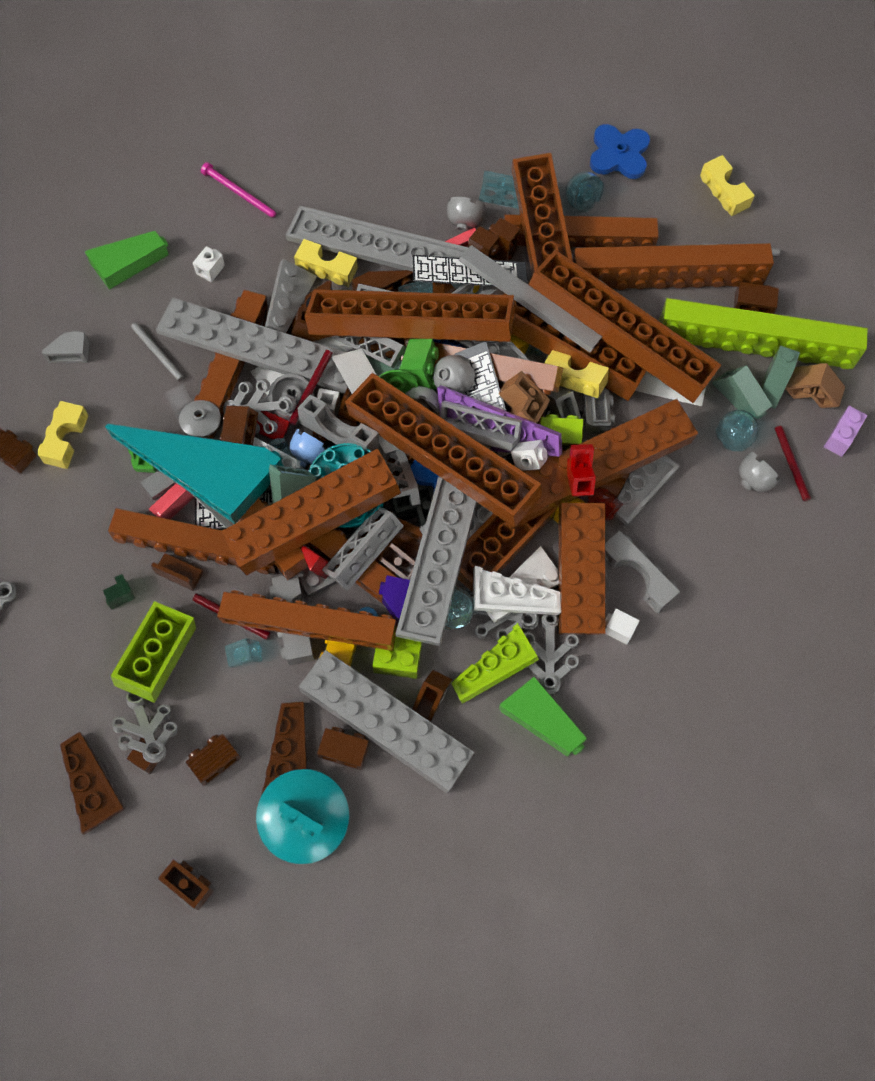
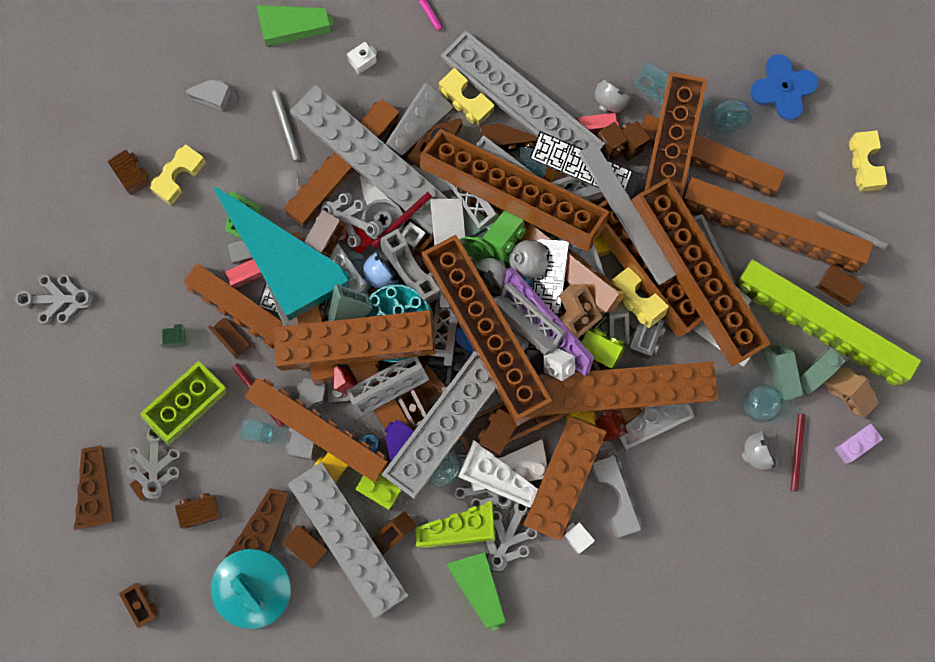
camera: 20 degrees right, 10 degrees up
light grey dish [179,400,221,438] -> none
red brick [567,444,596,496] -> none
none -> reddish brown brick [478,409,517,456]

